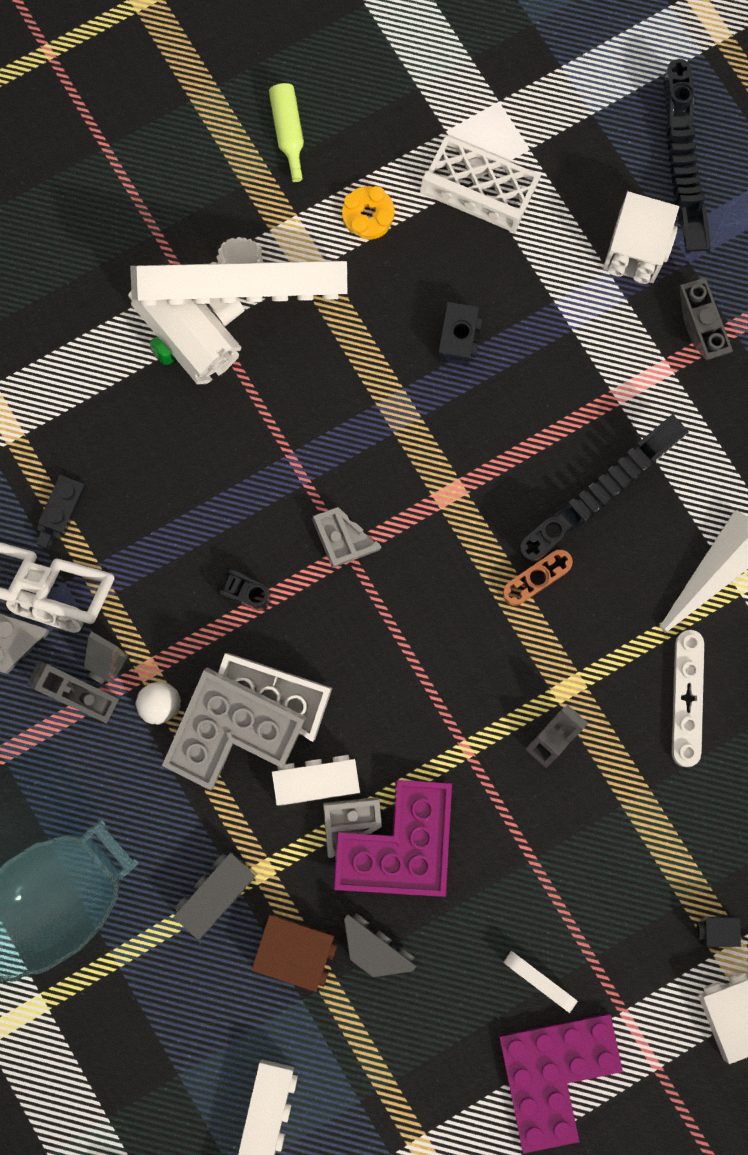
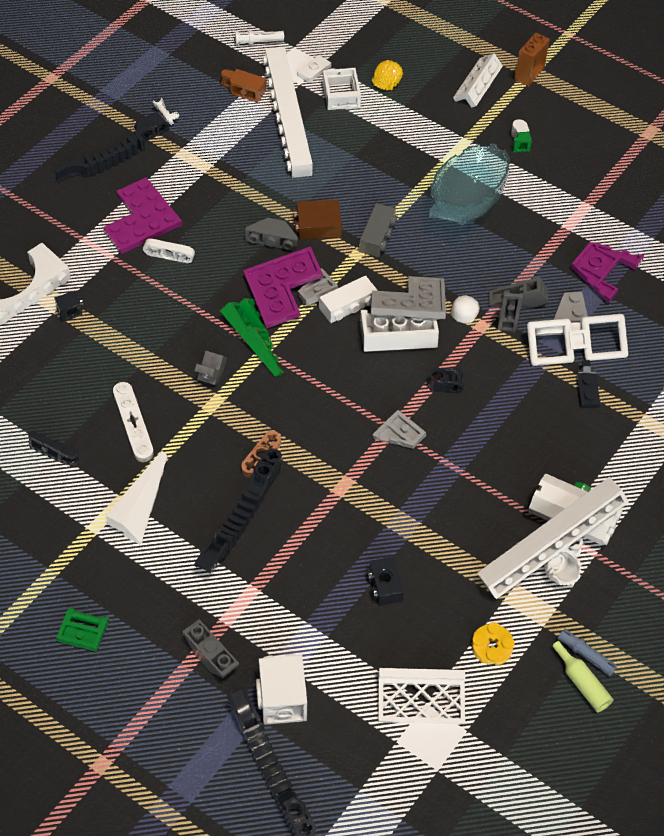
camera: 155 degrees right, 25 degrees down
none -> green wedge [220,298,284,377]
none -> sand blue pin [558,628,617,677]

